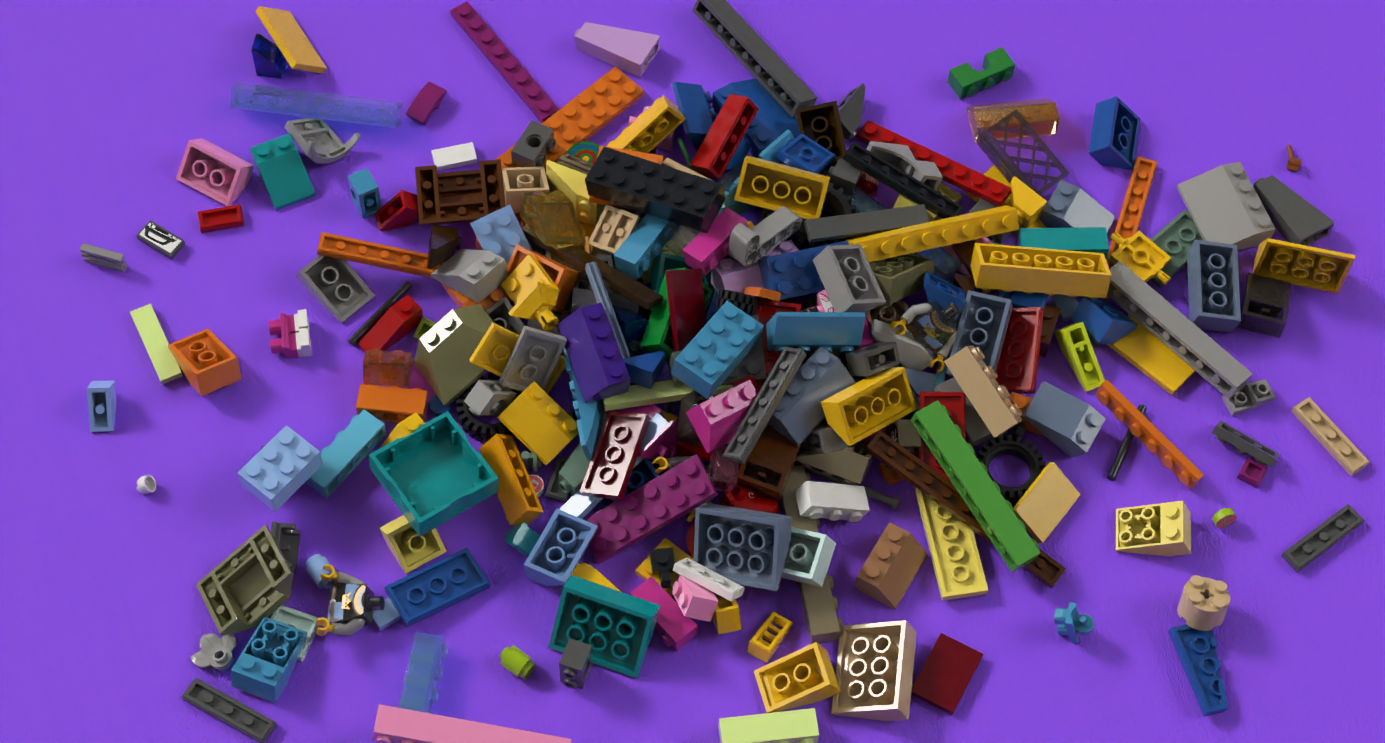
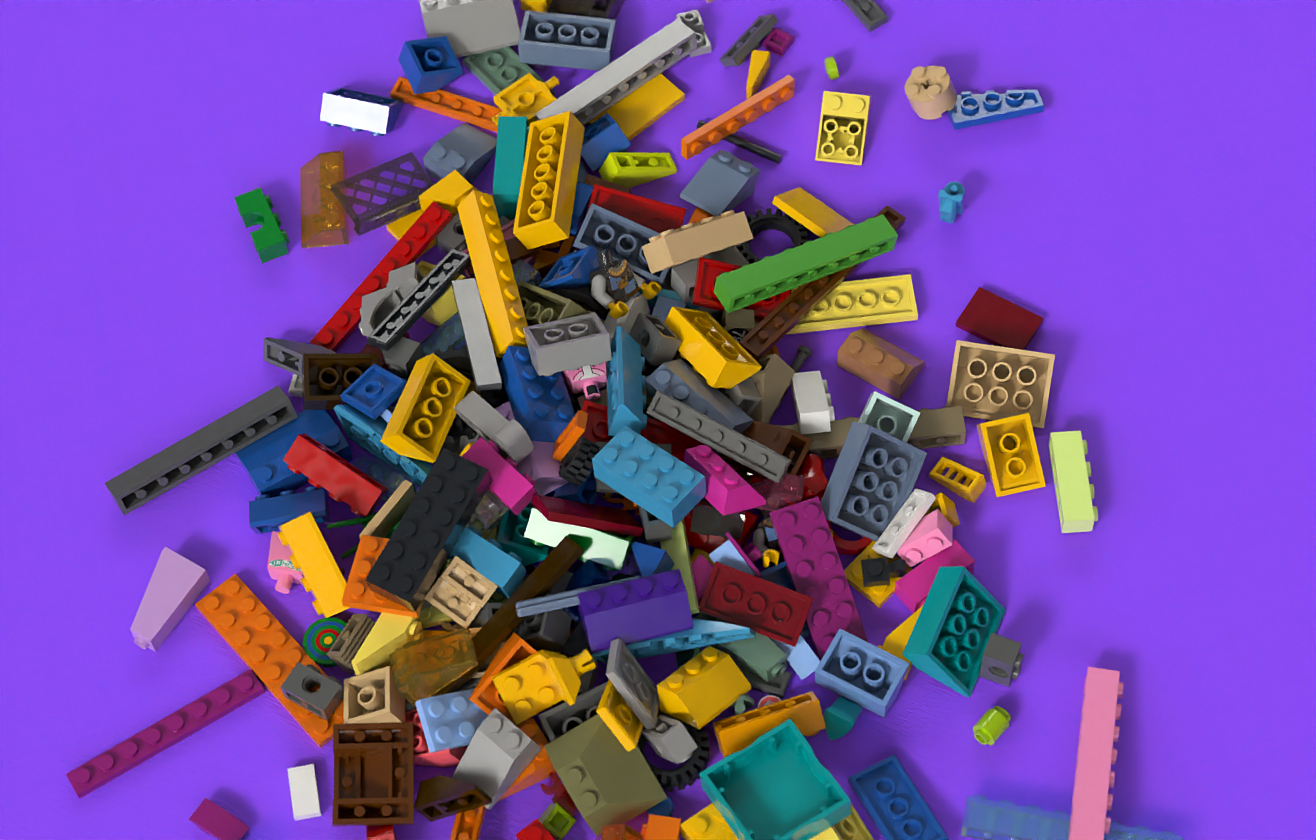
camera: 80 degrees left, 0 degrees up
none -> blue slope [398,36,463,94]
none -> yellow slope [746,50,771,99]

